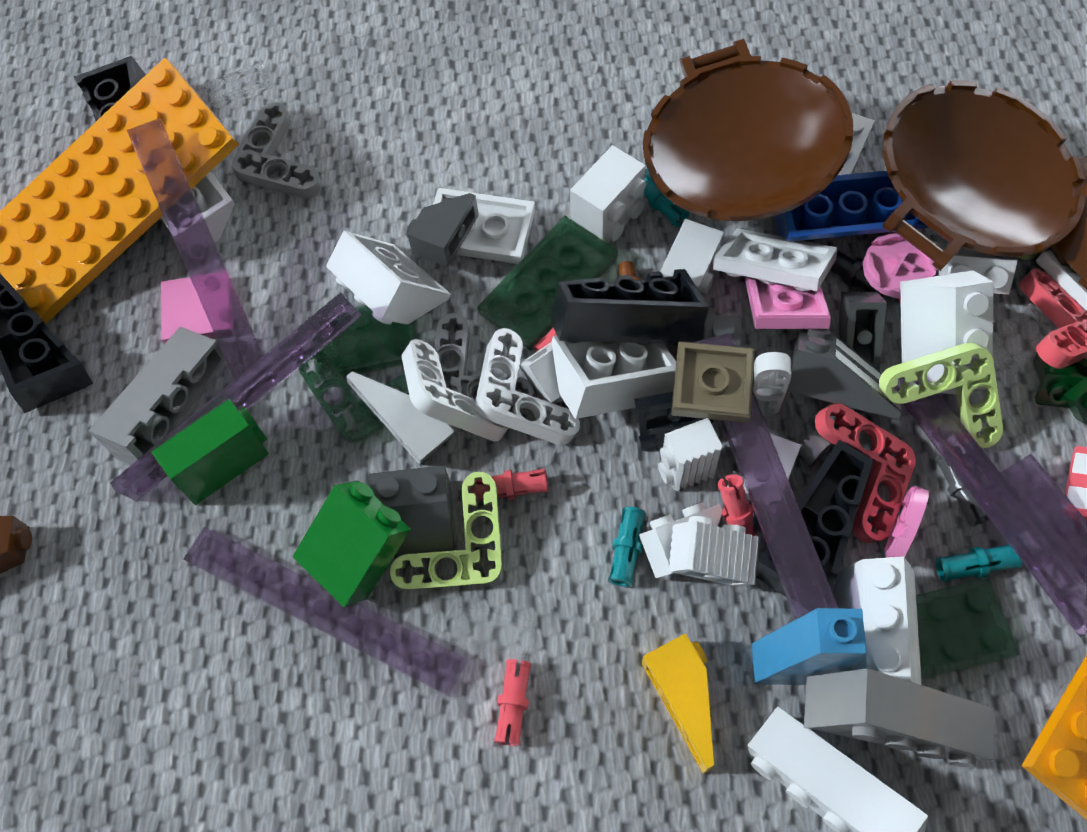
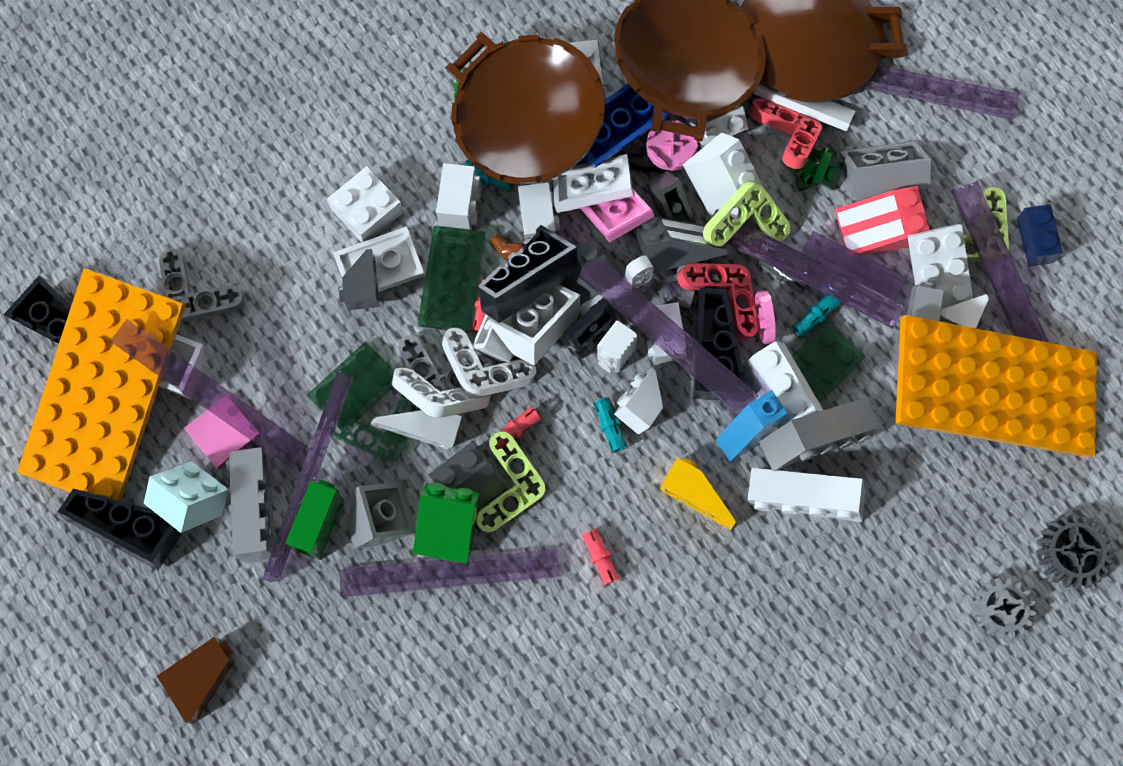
camera: 35 degrees left, 10 degrees up
white slope [326,230,451,325] -> none
white brick [668,516,759,587] -> none
dark tan tile [671,342,755,423] -> none
coral pin [718,474,757,536] -> none
none -> light aqua brick [144,461,229,533]
none -> white brick [327,166,404,242]
none -> light grey slope [347,482,415,549]

